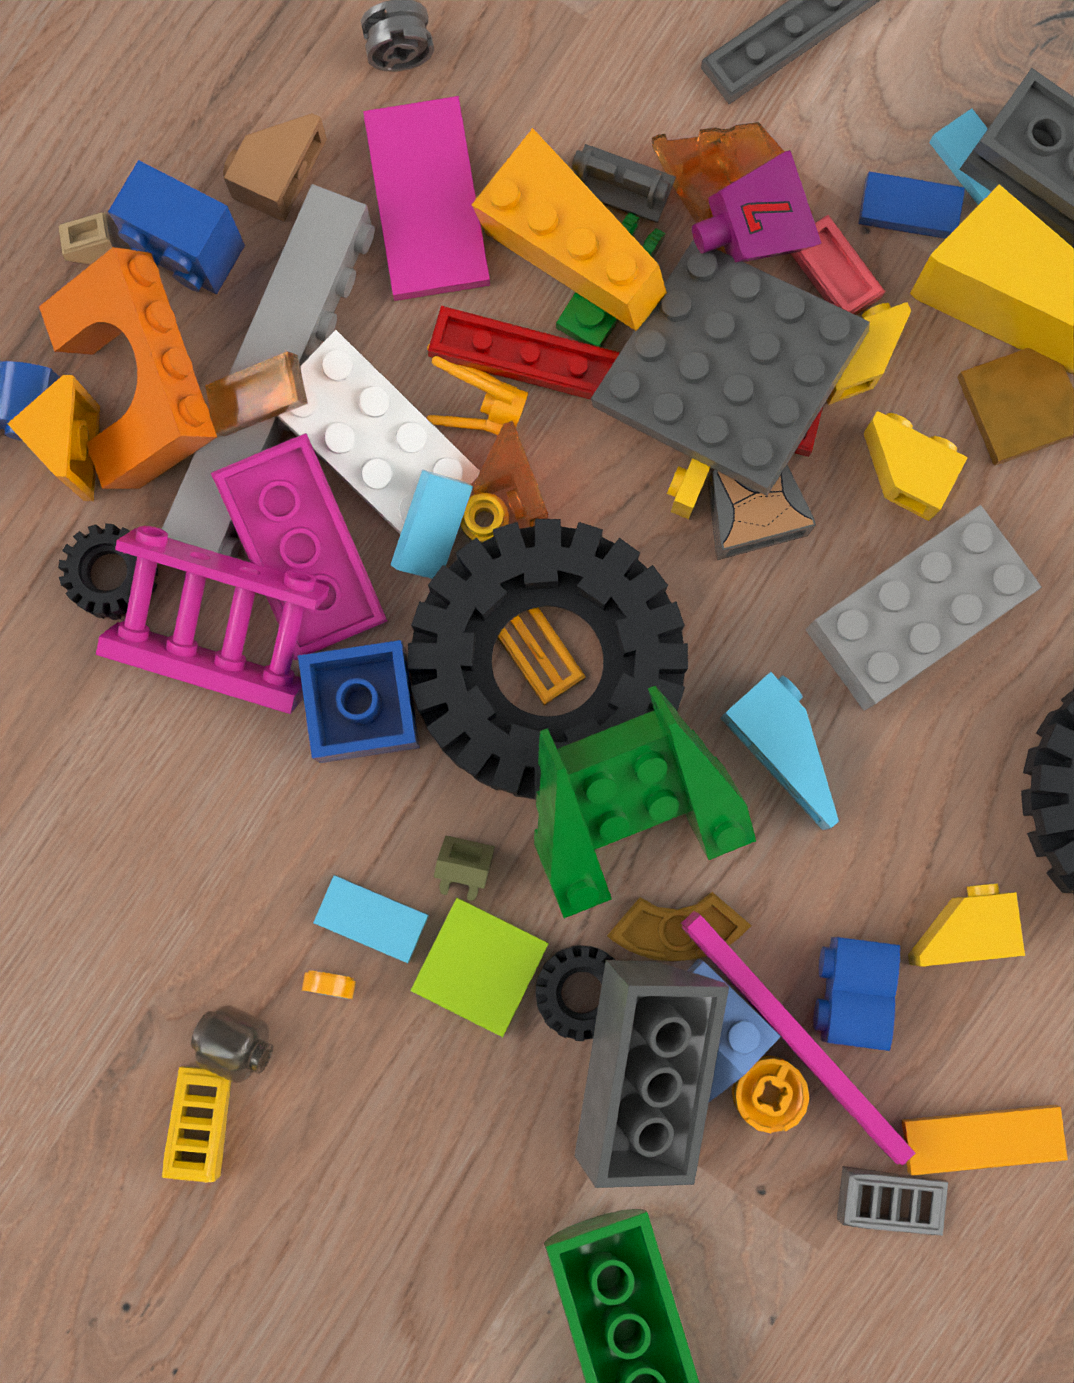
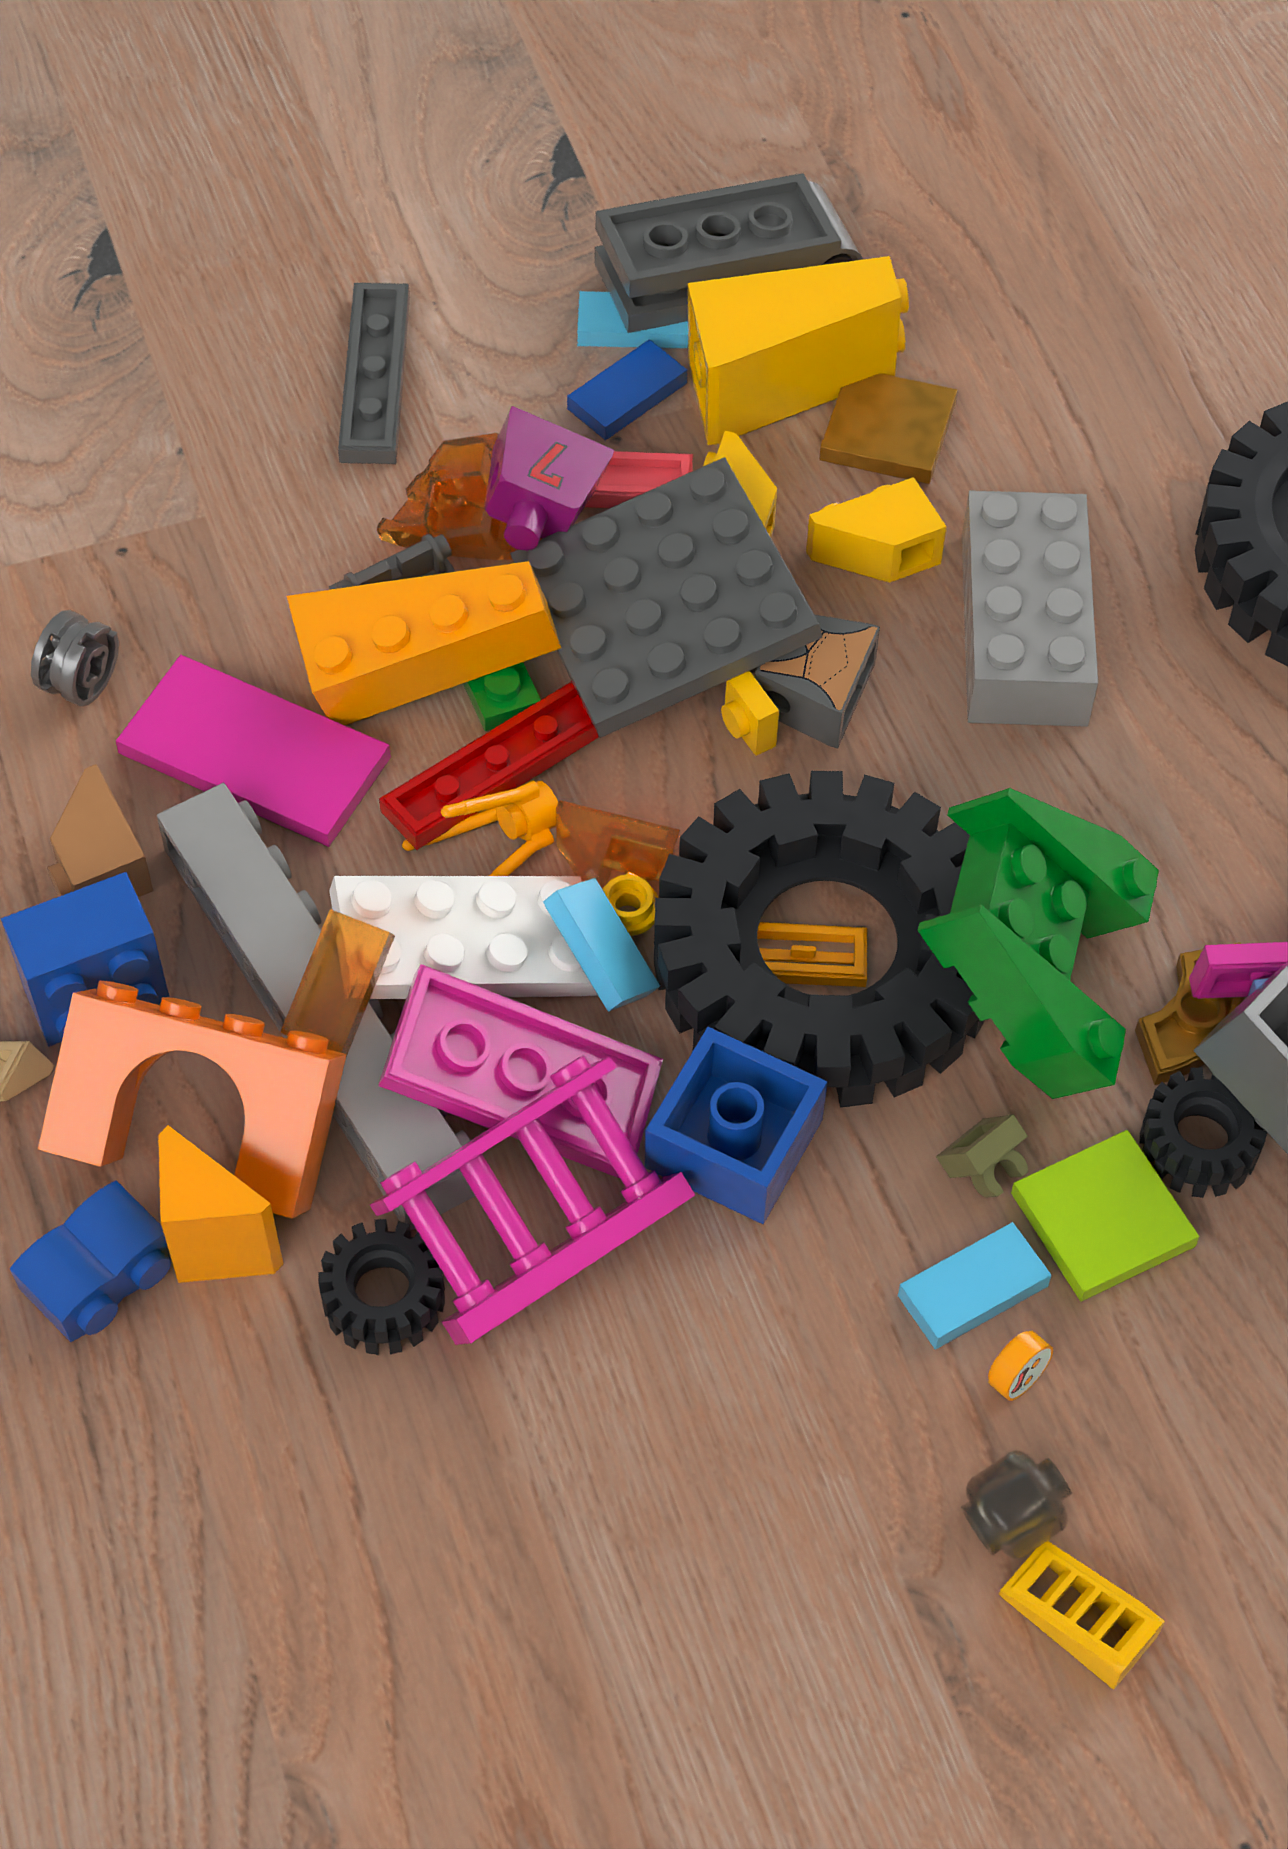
camera: 55 degrees left, 25 degrees down
medium azure slope [720,672,839,830] -> none

